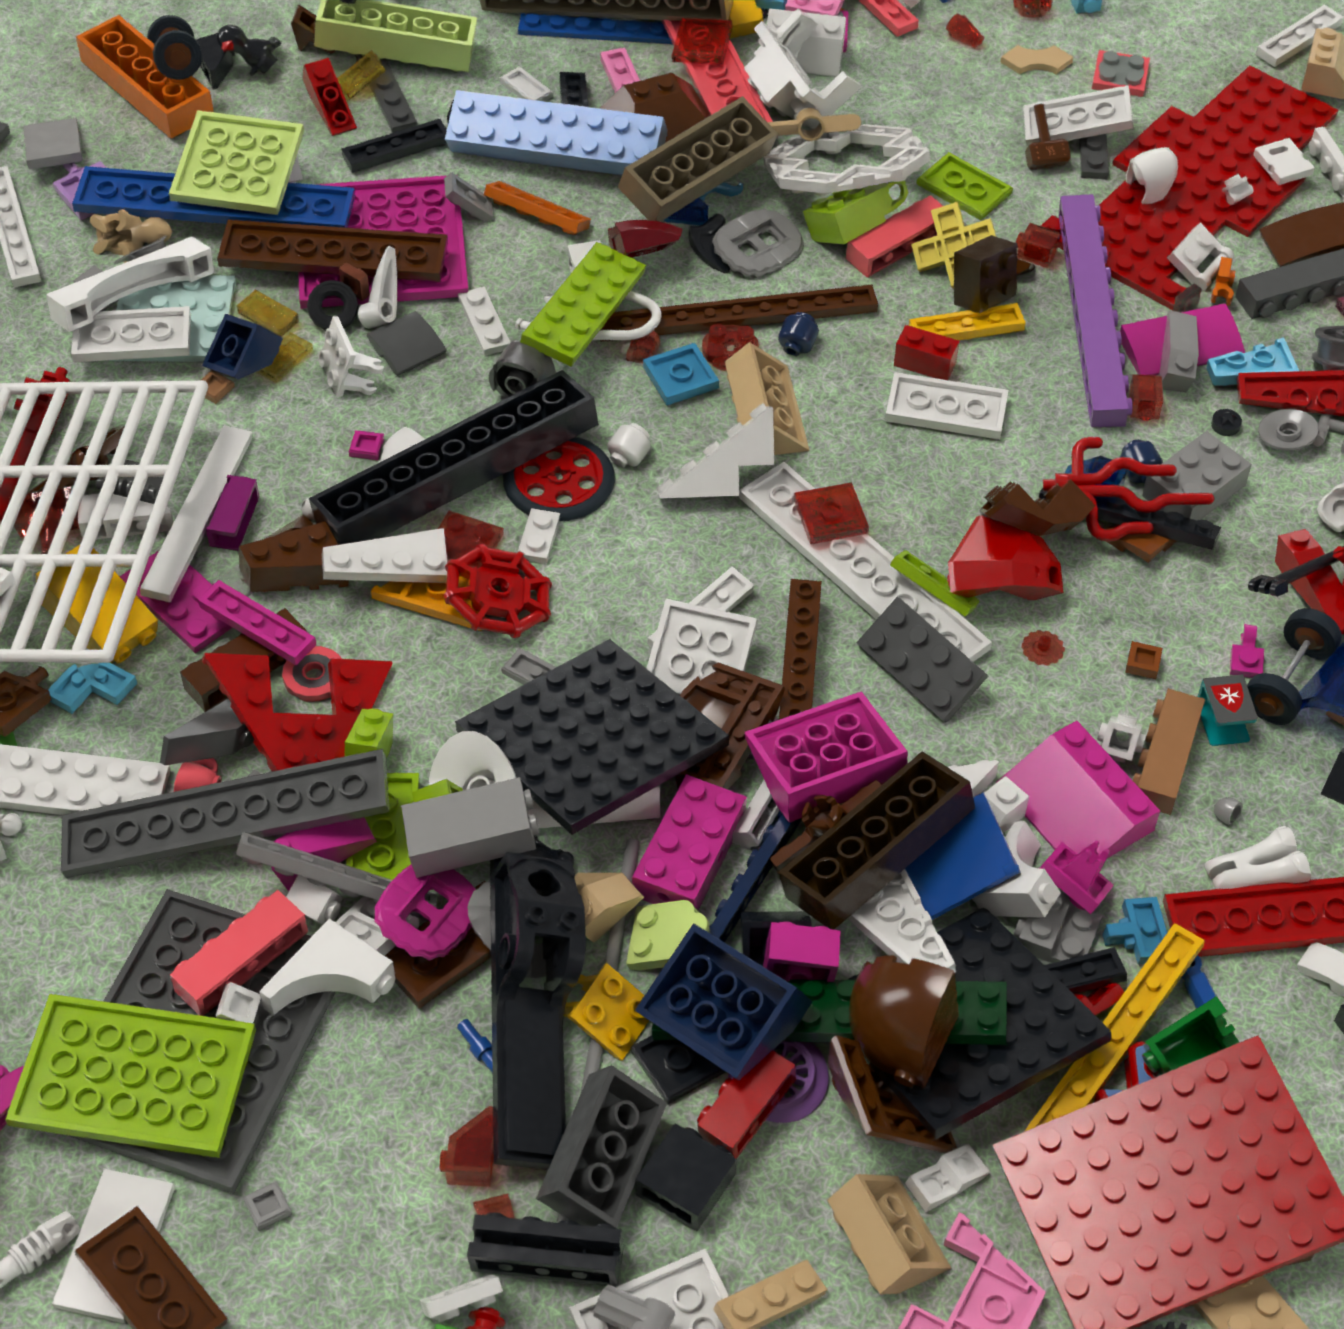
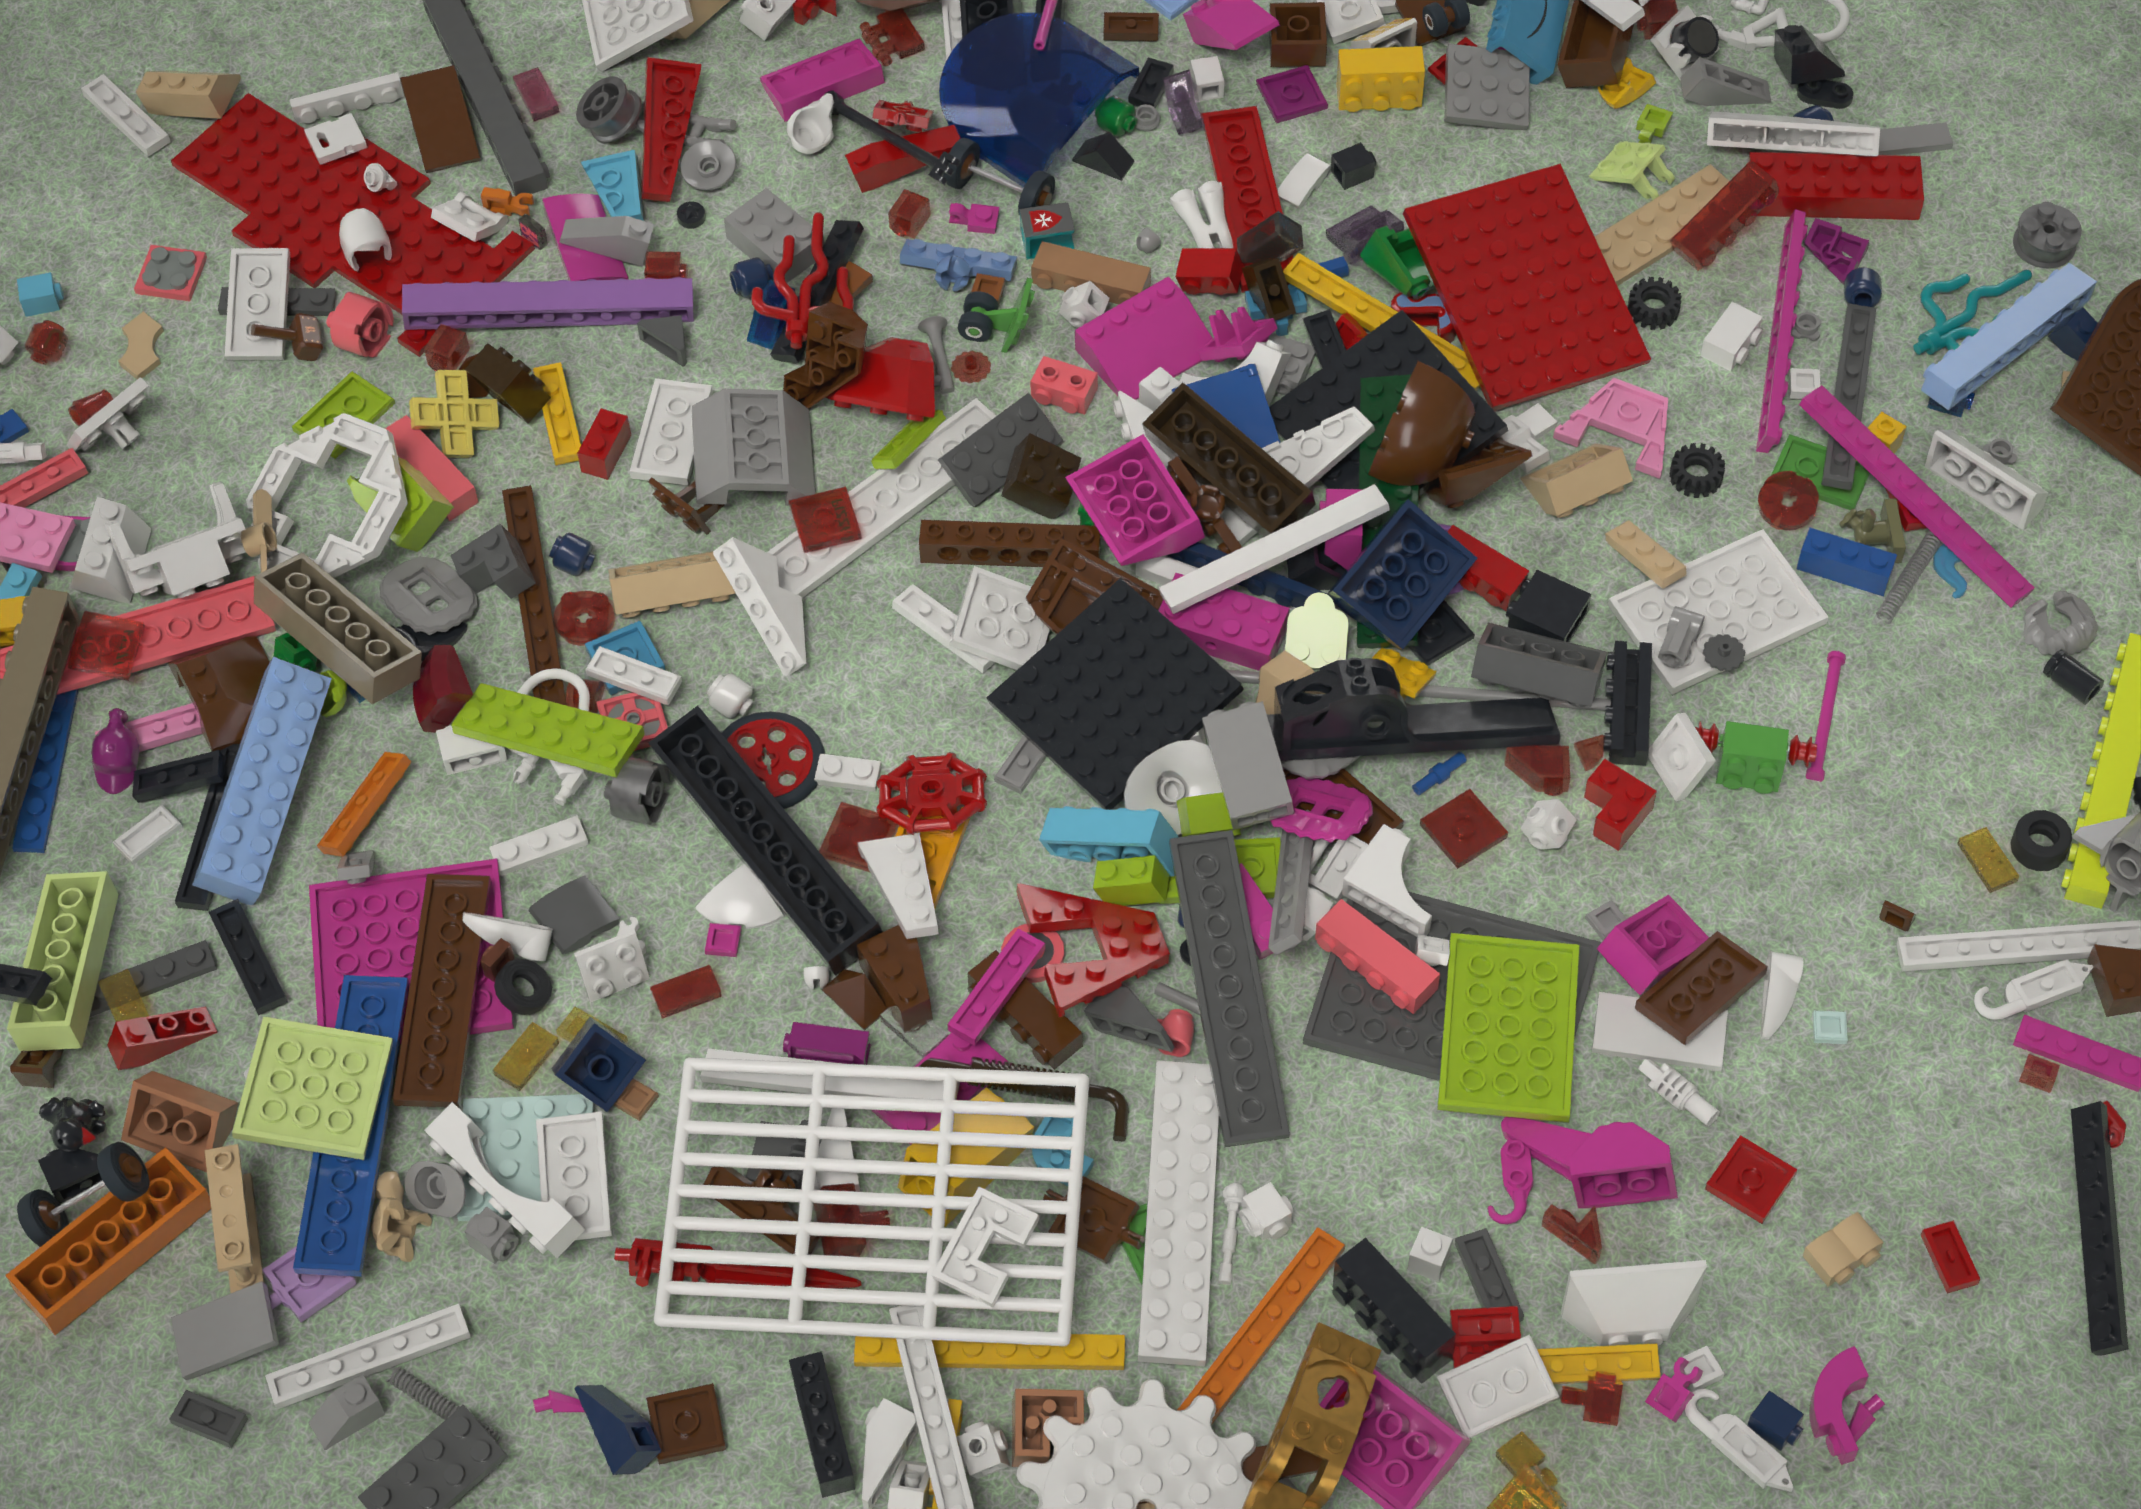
camera: 90 degrees left, 5 degrees up
none -> white plate [66,377,149,452]
none -> magenta hair [91,708,139,794]
none -> nougat slope [121,1071,238,1172]
none -> tan fence [205,1144,265,1293]
none -> coral brick [326,292,394,358]
none -> dark grey brick [450,524,536,599]
none -> white tile [585,646,682,705]
none -> coral piece [596,692,668,751]
none -> dark grey slope [637,315,687,367]
none -> reddish brown plate [648,477,725,535]
none -> clear red plate [650,965,722,1019]
none -> light grey slope [692,389,816,506]
none -> clear red brick [888,189,931,239]
none -> medium blue plate [900,239,1017,291]
none -> light grey piece [918,316,954,394]
none -> dark brown piece [919,1056,1129,1142]
none -> plate [958,277,1035,353]
none -> dark brown brick [1001,433,1081,519]
none -> coral brick [1030,356,1098,415]
none -> medium azure wedge [1039,806,1179,876]
none -> white tile [1159,484,1390,614]
none -> red brick [1175,248,1244,295]
none -> clear smoke slope [1237,211,1304,263]
none -> dark brown slope [1242,258,1296,321]
none -> clear purple brick [1326,205,1404,265]
none -> clear red plate [1420,789,1508,869]
none -> white tile [1516,403,1557,440]
none -> white brick [1520,799,1577,849]
none -> red brick [1584,759,1657,851]
none -> dark pink slope [1597,894,1709,995]

